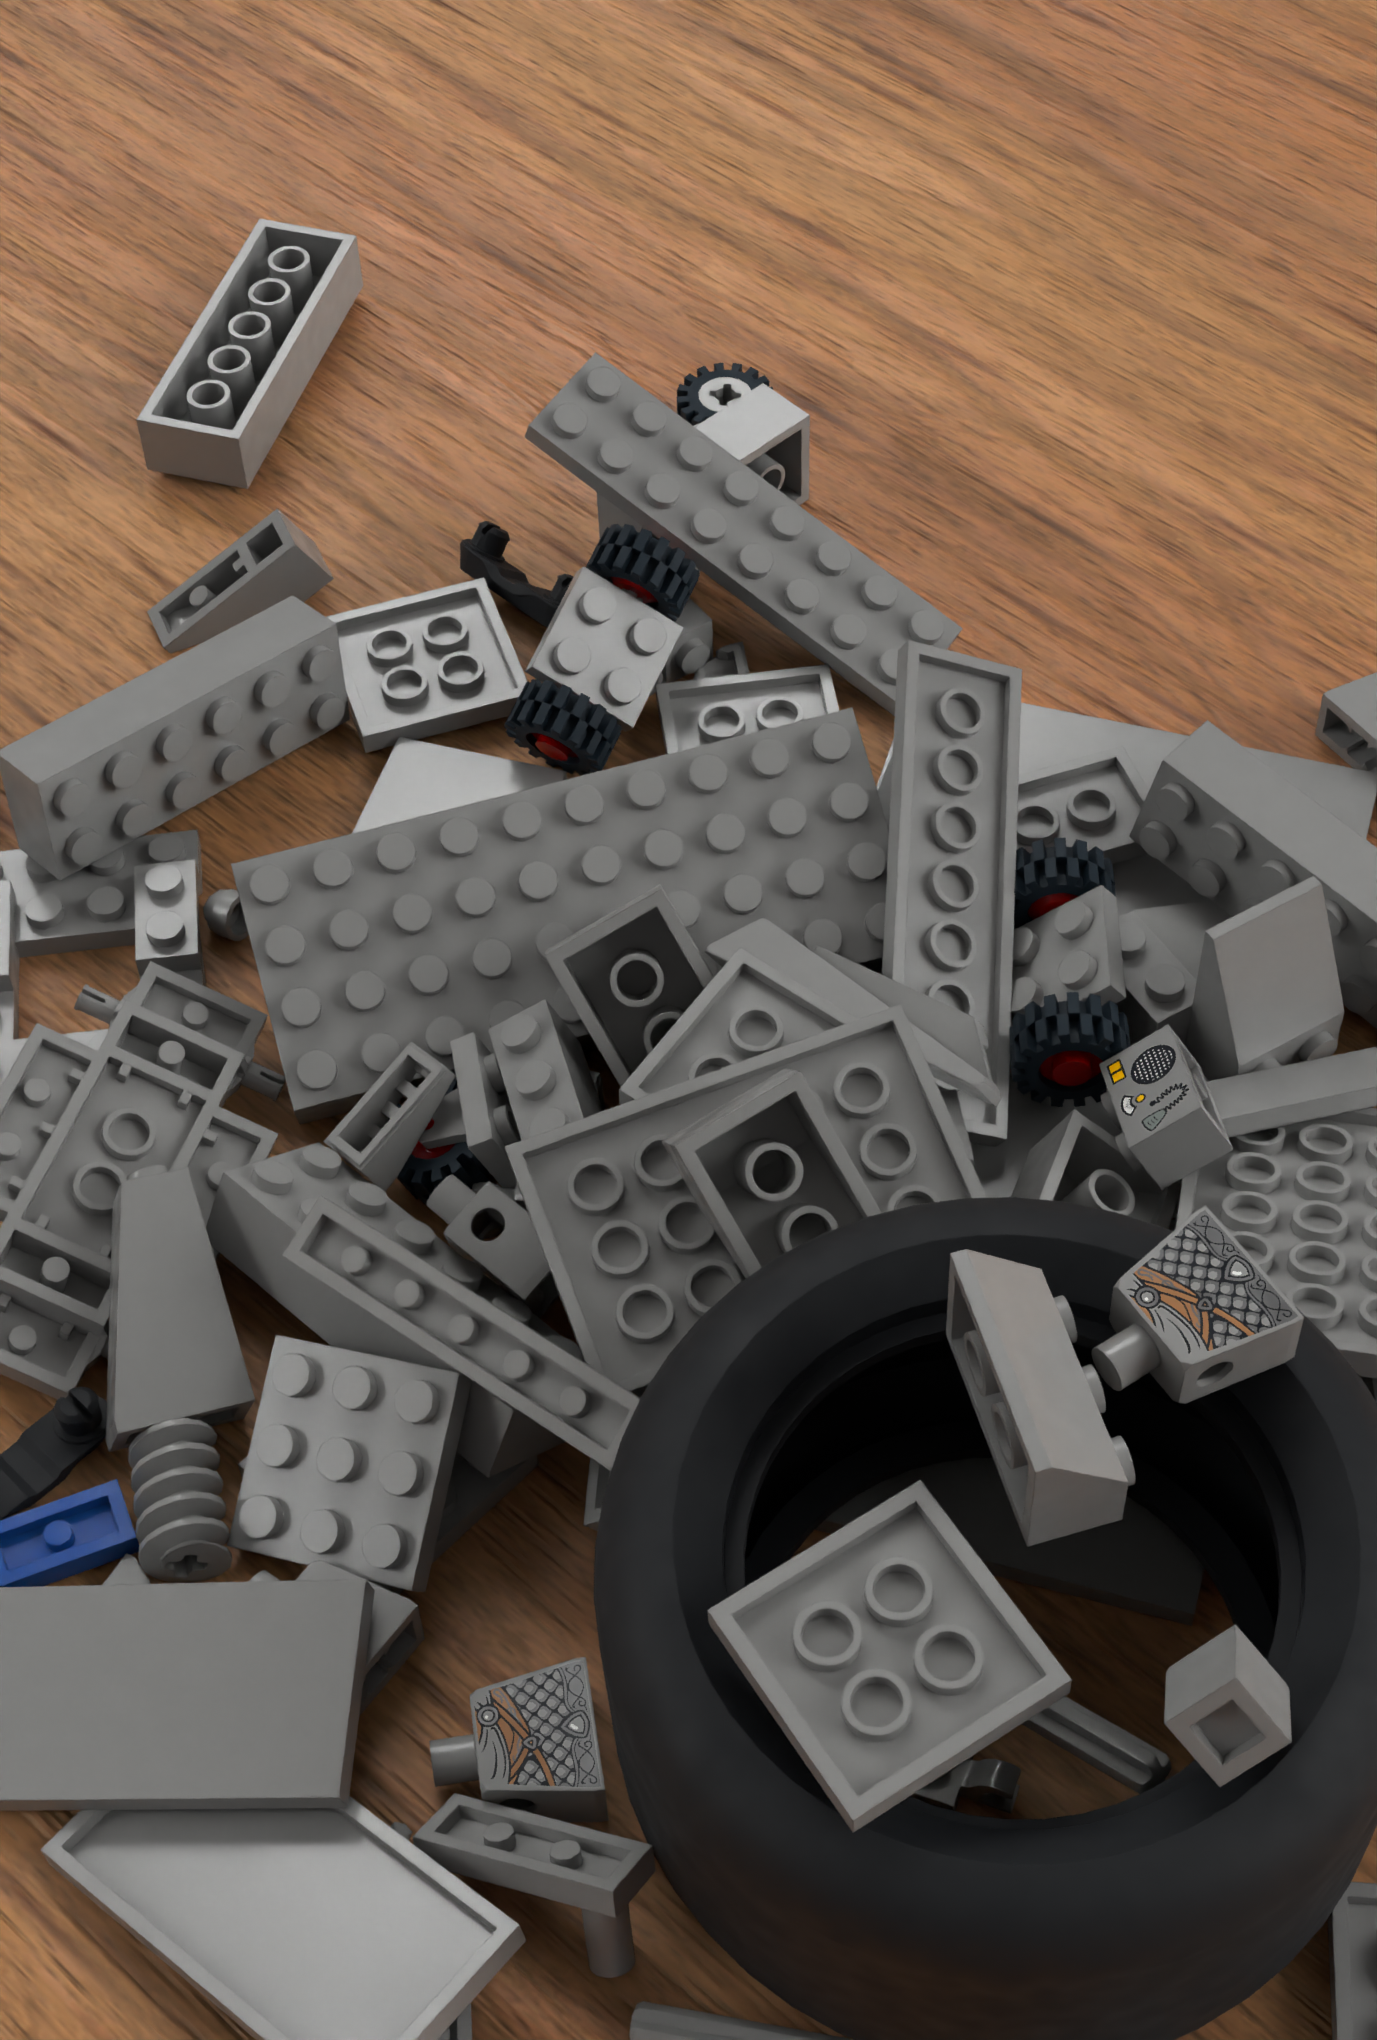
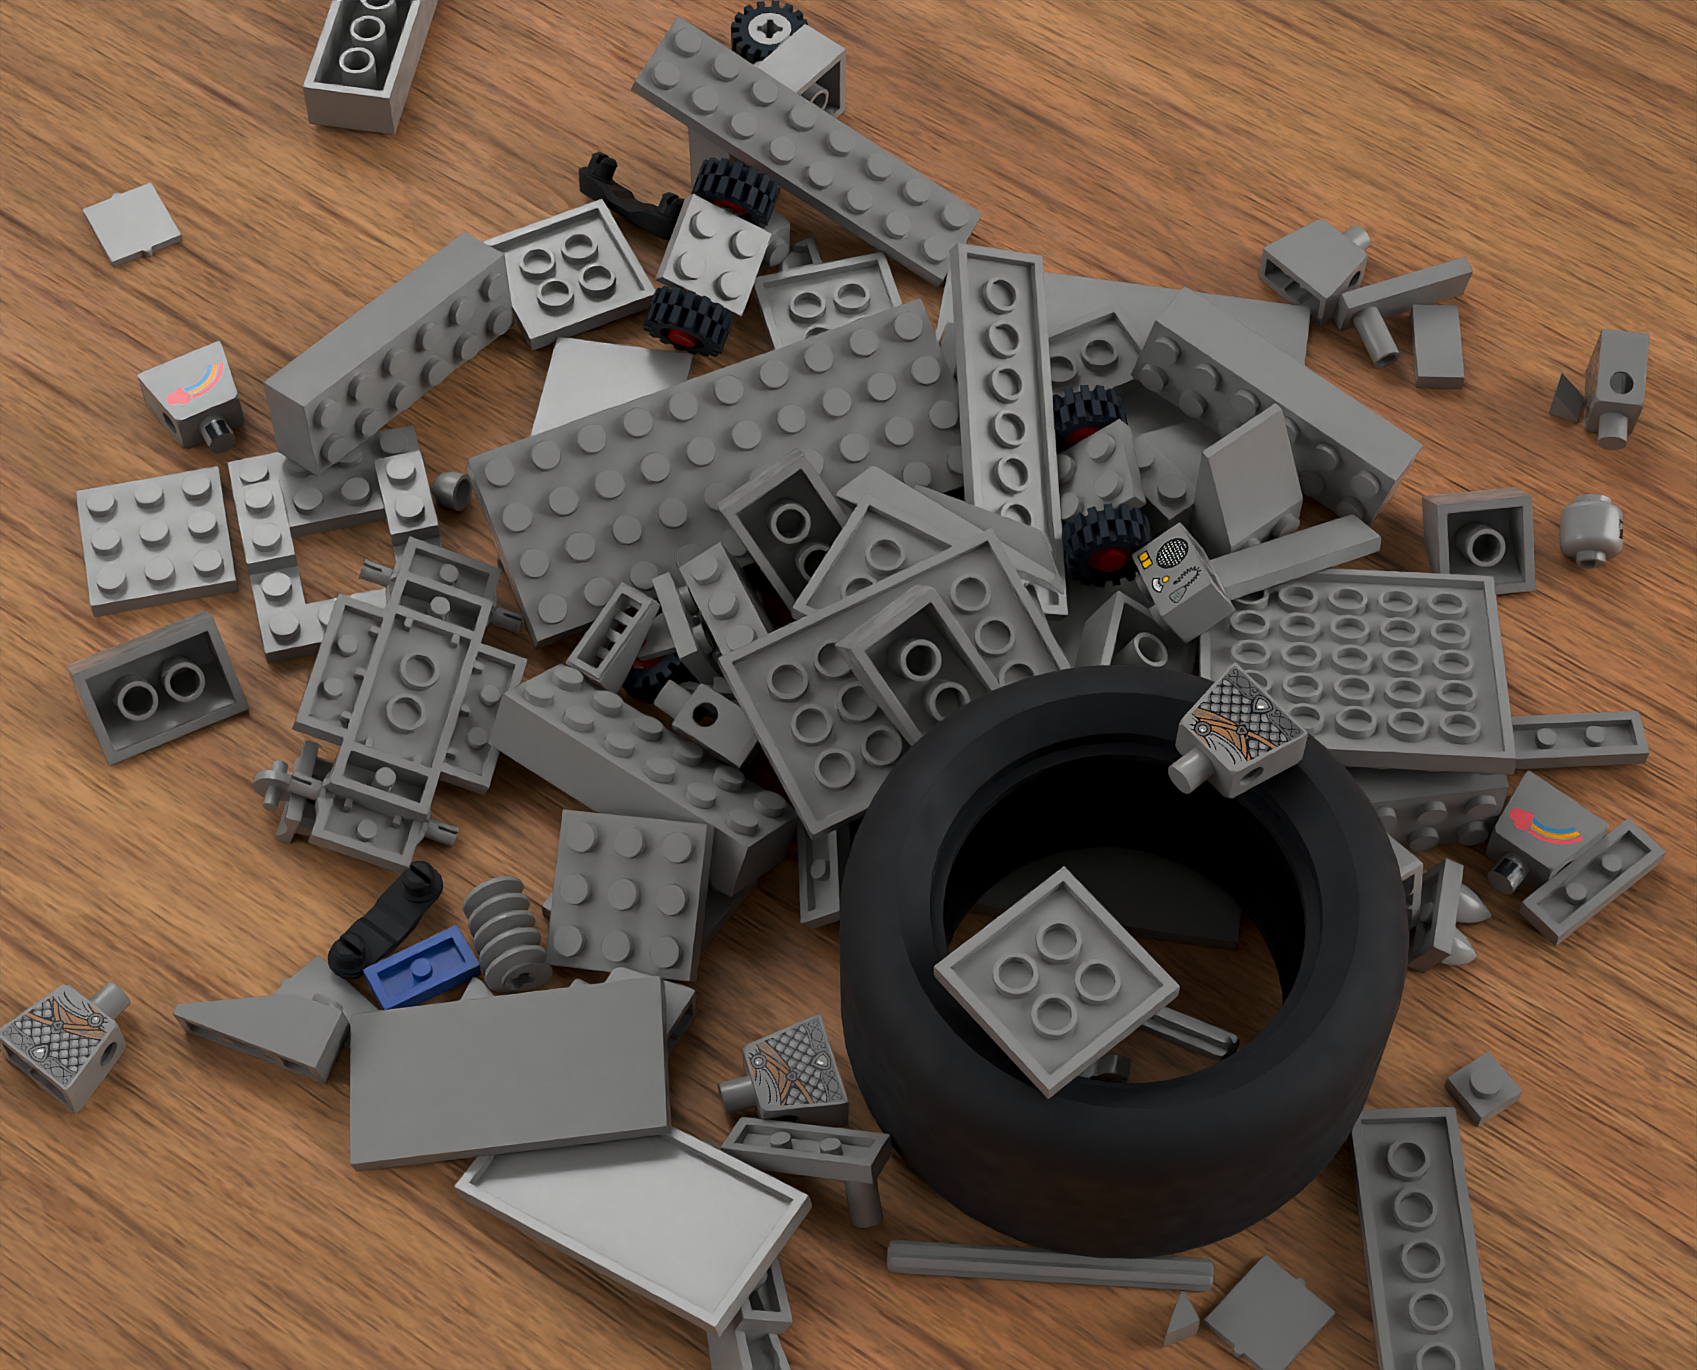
camera: 10 degrees left, 5 degrees up
light grey slope [105,1165,255,1452] -> none
light grey slope [147,509,334,654] -> none
light grey plate [282,1195,641,1471] -> none
light grey slope [946,1249,1135,1547] -> none
light grey panel [1164,1624,1292,1787] -> none

